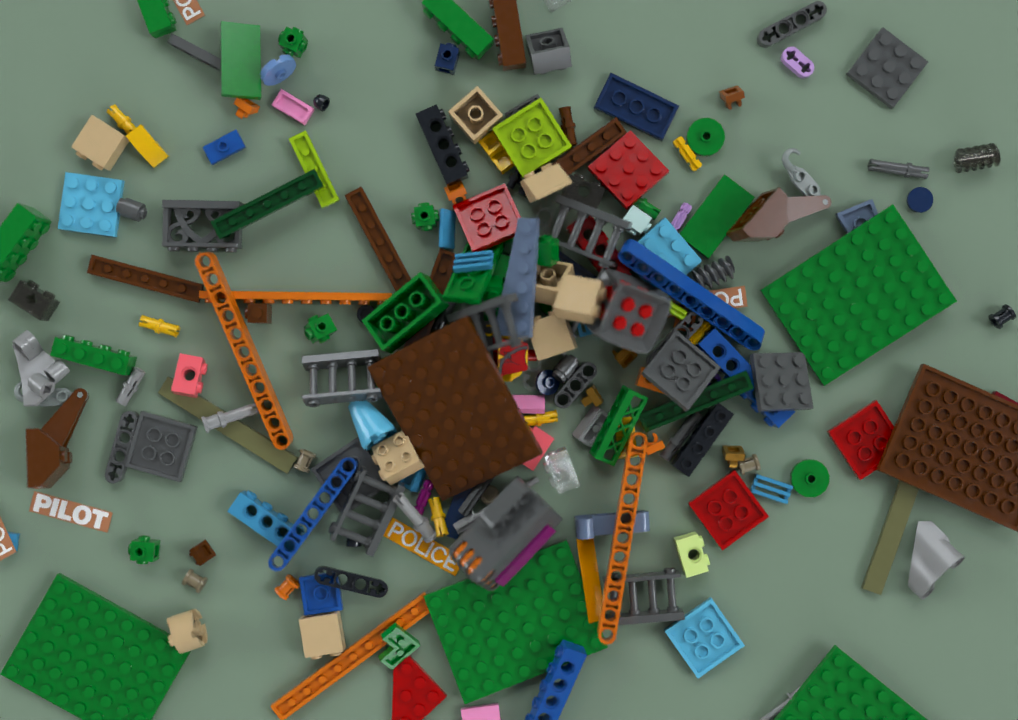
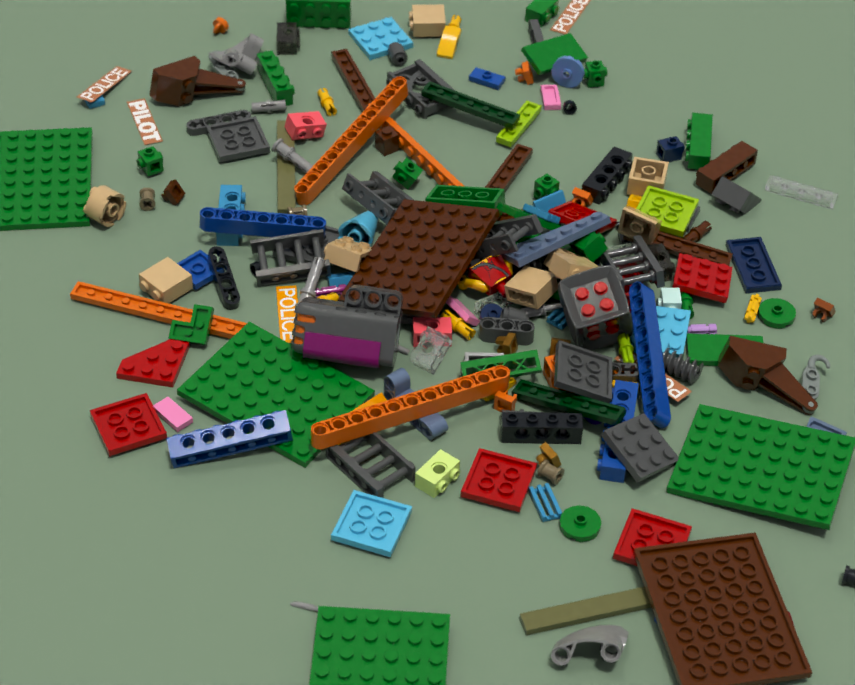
camera: 55 degrees right, 45 degrees down
orange bush [274,574,300,600] -> none

